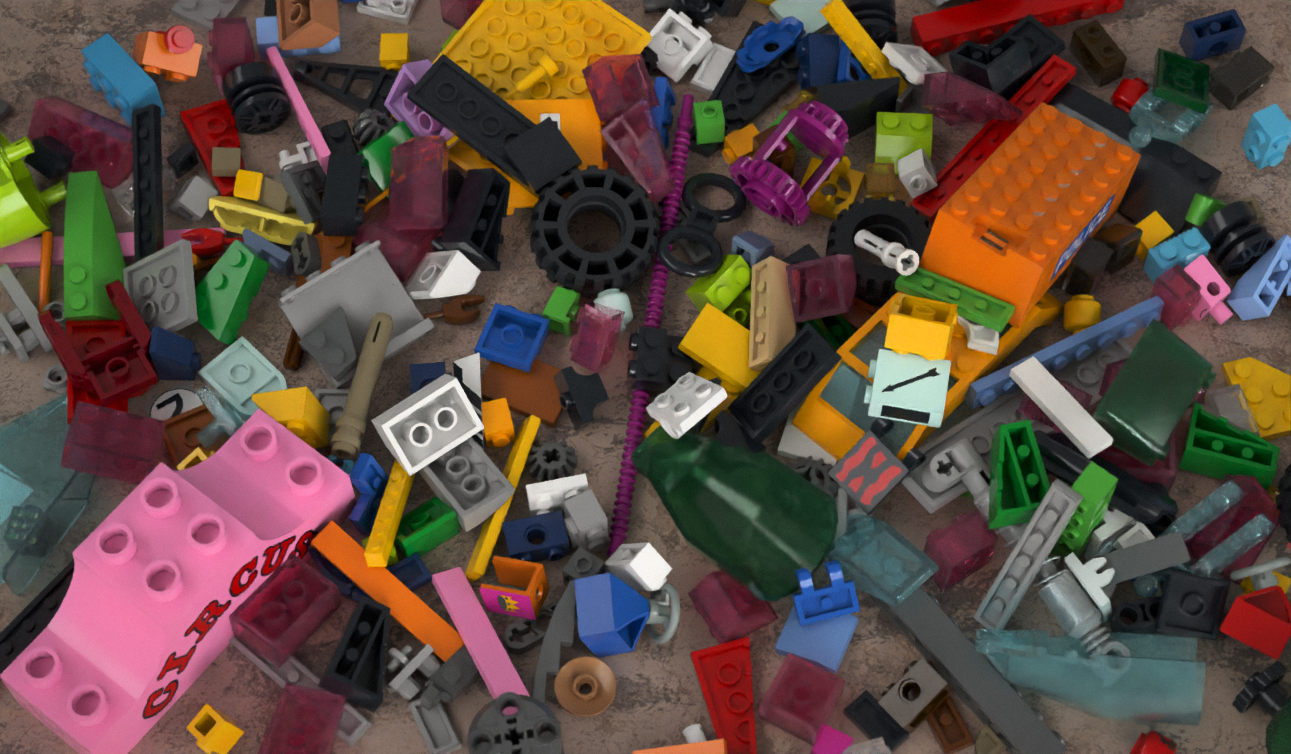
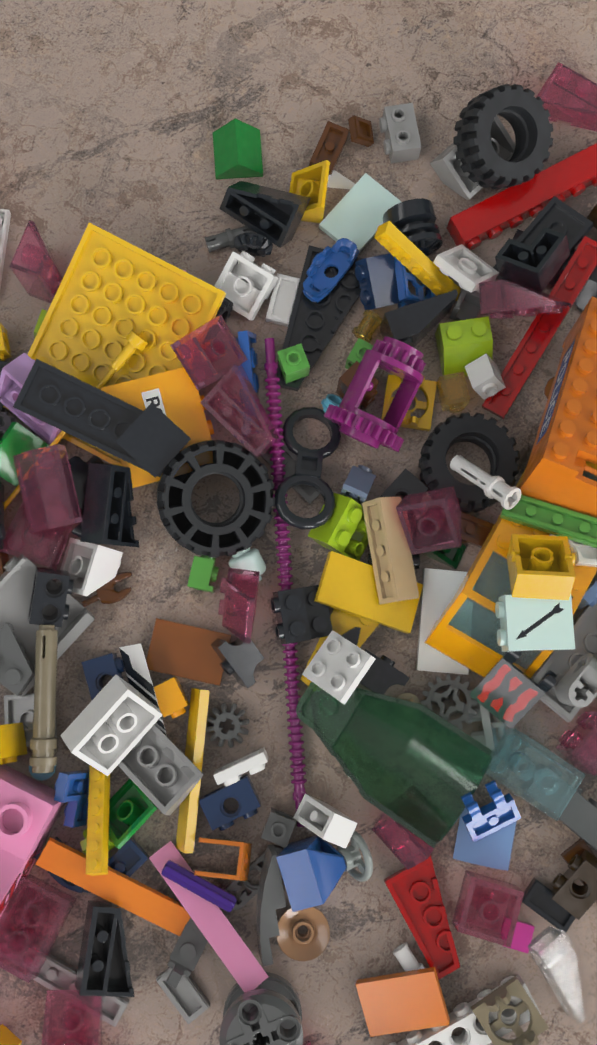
camera: 20 degrees left, 20 degrees up
light grey hips [385,644,441,701] -> none
blue plate [474,303,550,372] -> none
light grey brick [563,489,609,554] -> none
light orange brick [722,124,759,165] -> none
black plate [728,322,842,444] -> none
none -> black brick [28,567,74,628]
none -> dark purple axle [161,860,237,912]

